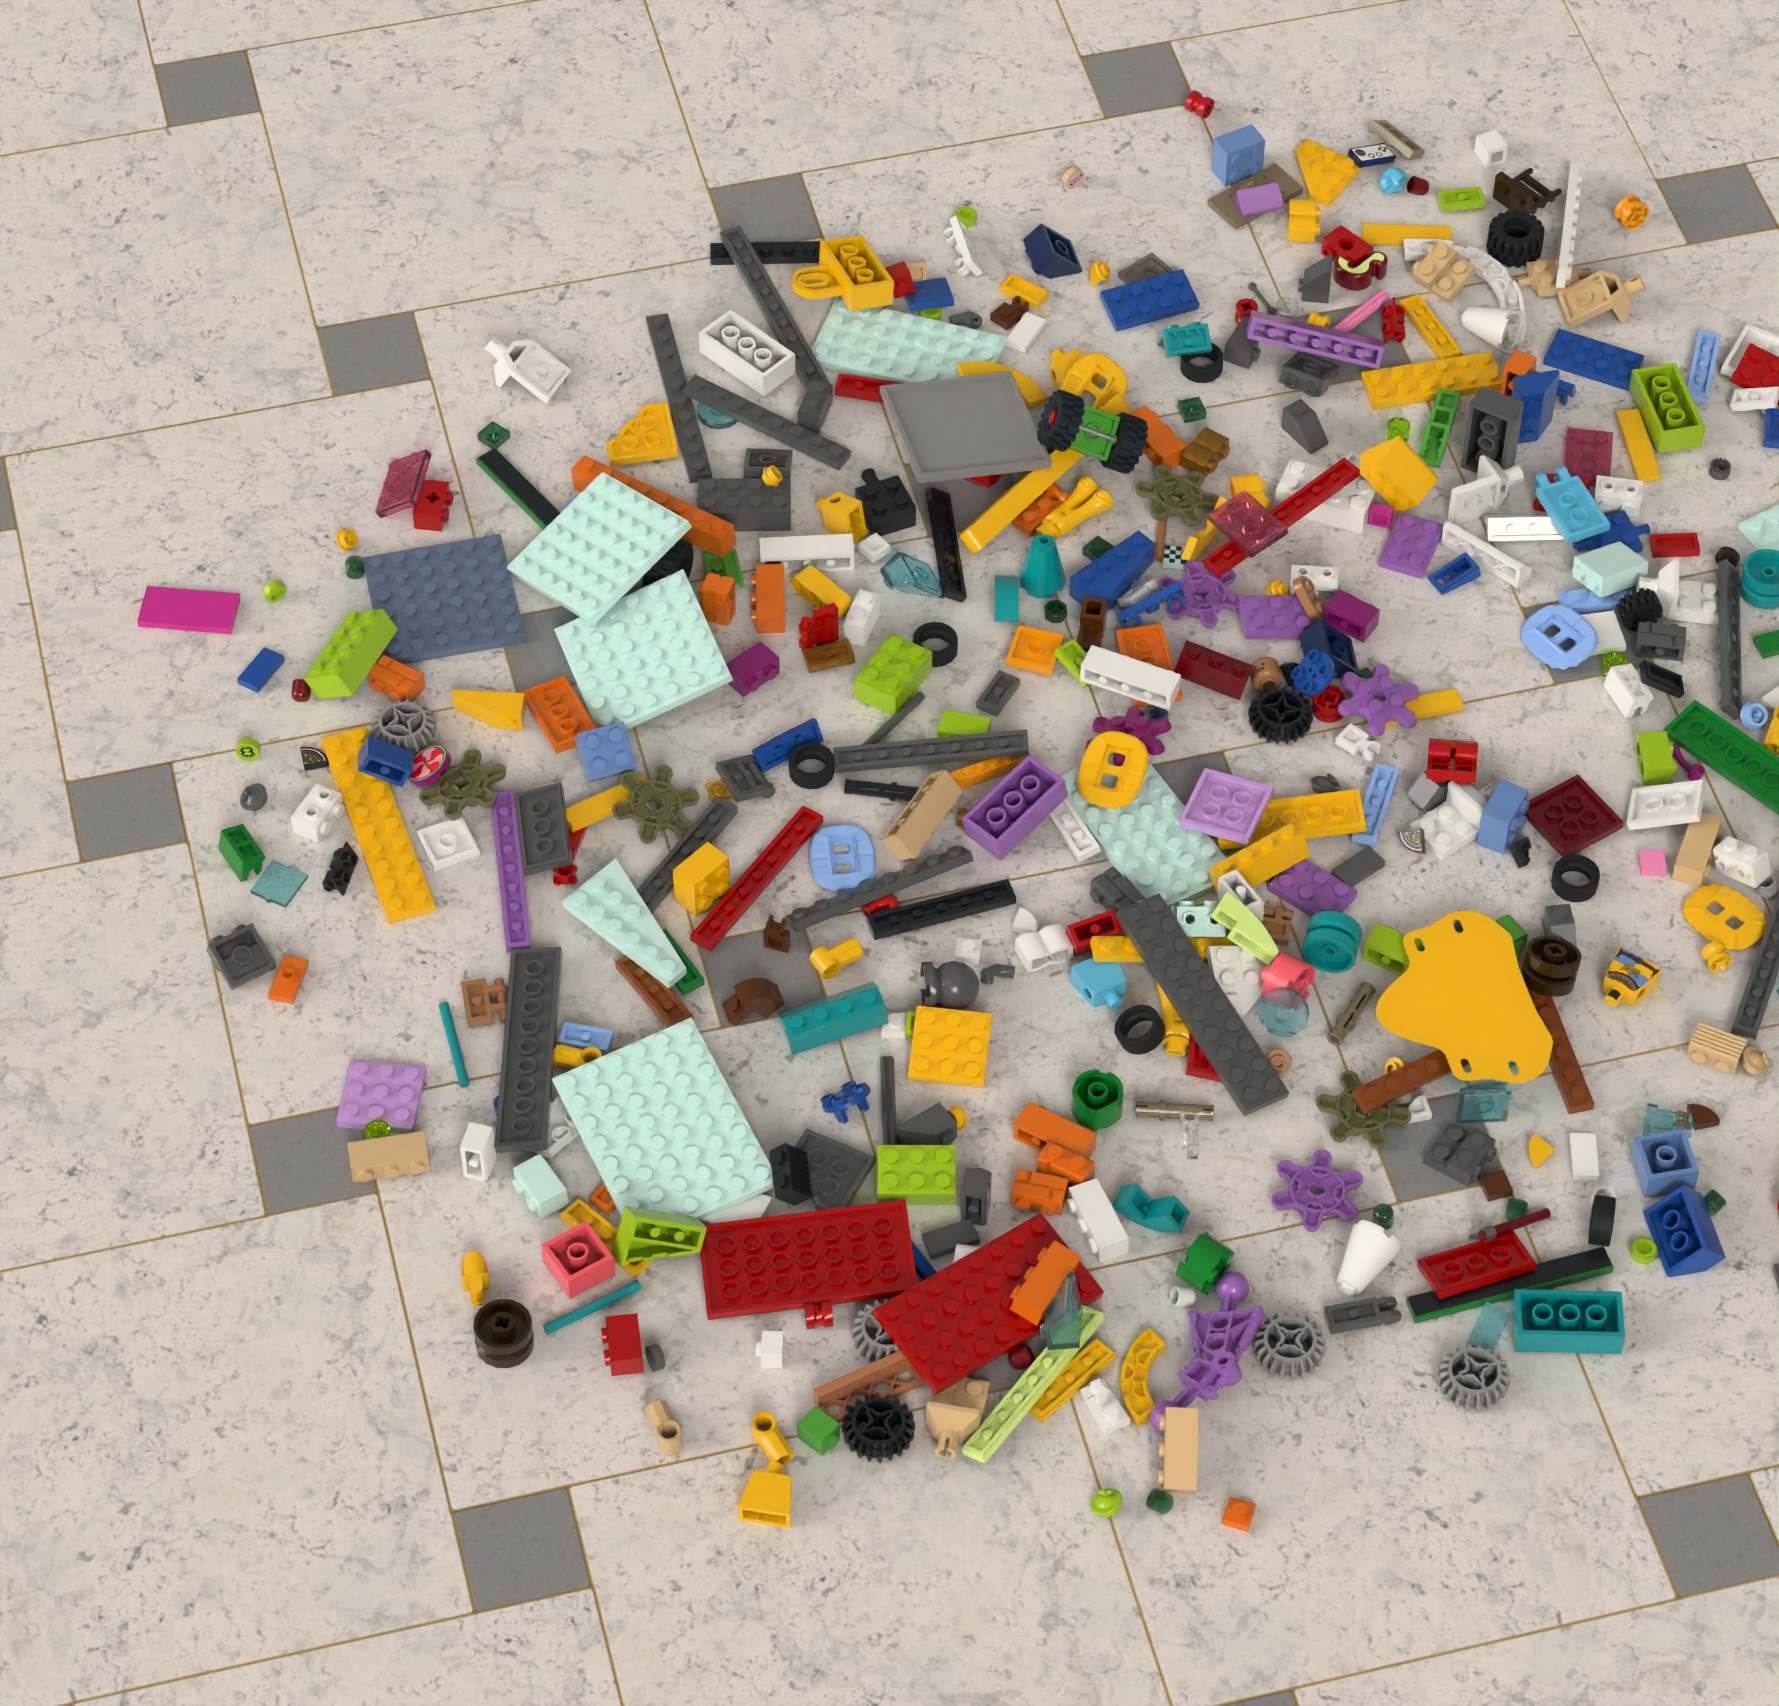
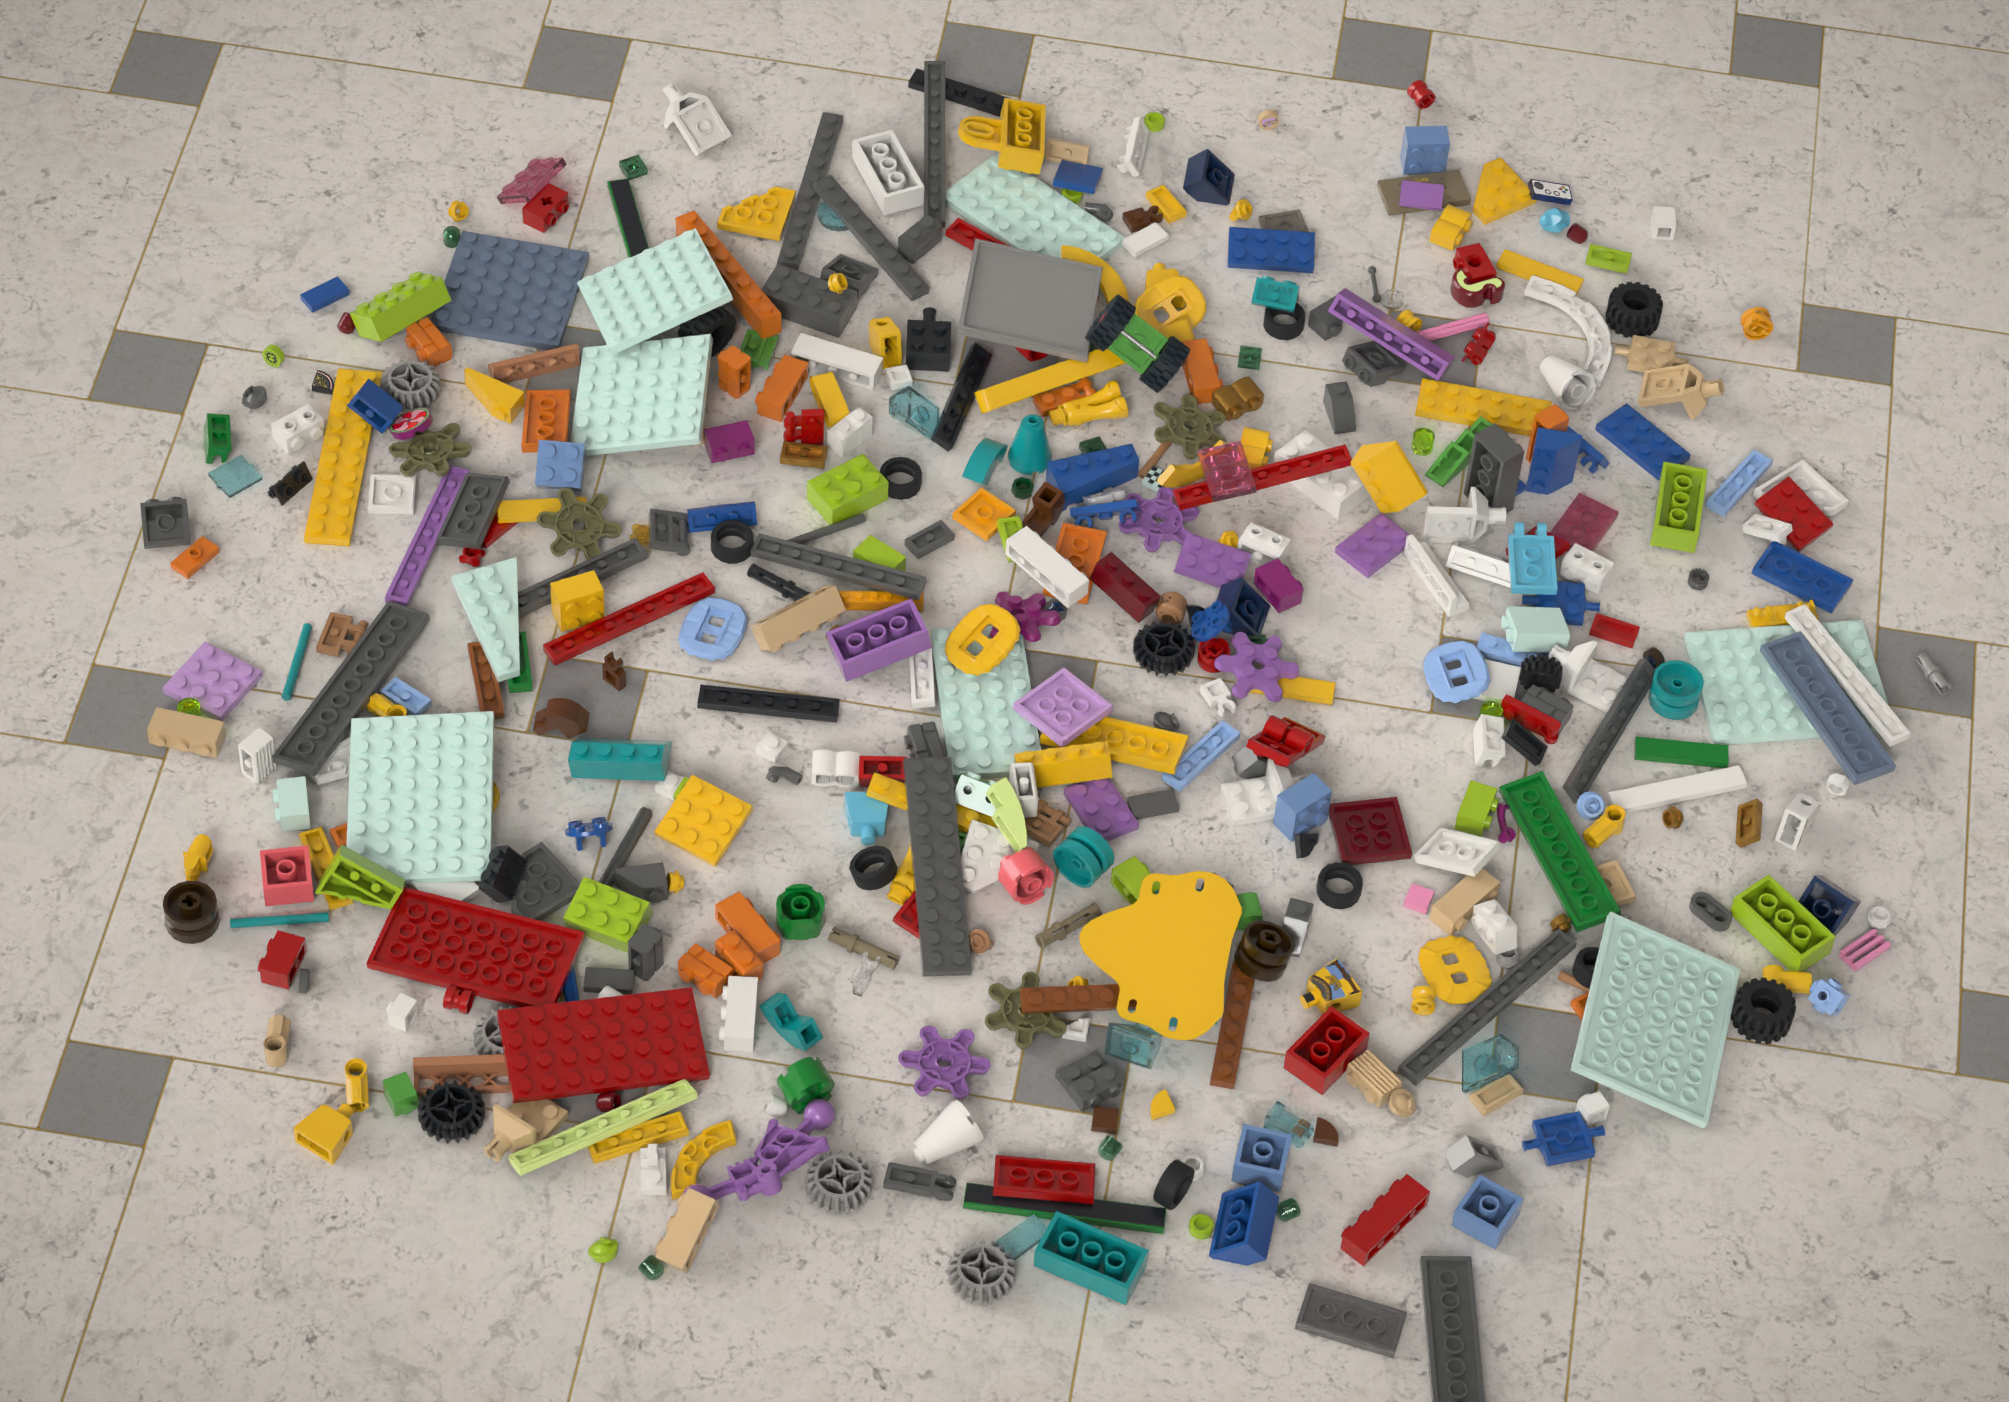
camera: 20 degrees right, 0 degrees up
dark pink tile [137,586,241,634] -> none
lime tile [262,580,287,602] -> none
dark grey plate [785,846,974,932] -> none
yellow piece [809,938,863,979] -> none
red arm [862,895,901,917] -> none
red brick [885,261,916,299] -> none
dark grey tile [920,961,979,1010] -> none
orange brick [1010,1240,1081,1326] -> none
white tile [1012,907,1037,934] -> none
clear light blue slope [1040,1272,1083,1350] -> none
orange plate [1222,1497,1256,1532] -> none
red wheel [1235,298,1258,324] -> none
clear light blue tile [1258,987,1309,1038] -> none
medium nougat plate [1292,576,1325,622] -> none
dark grey slope [1298,255,1333,303] -> none
dark tan plate [1367,120,1425,160] -> none
dark pink tile [1368,502,1394,529] -> none
clear green piece [1373,1204,1394,1230] -> none
tile [1398,828,1426,854] -> none
yellow tile [1399,294,1463,359] -> none
tan plate [1412,240,1477,303] -> none
blue slope [1428,552,1481,595] -> none
dark red piece [1469,1208,1551,1242] -> none
dark brown plate [1493,167,1562,214] -> none
white plate [1556,163,1583,289] -> none
white tile [1569,1133,1600,1181] -> none
yellow tile [1615,408,1661,482] -> none
none -> nougat fence [488,343,580,383]
none -> red brick [1283,1006,1370,1095]
none -> red plate [1499,694,1561,744]

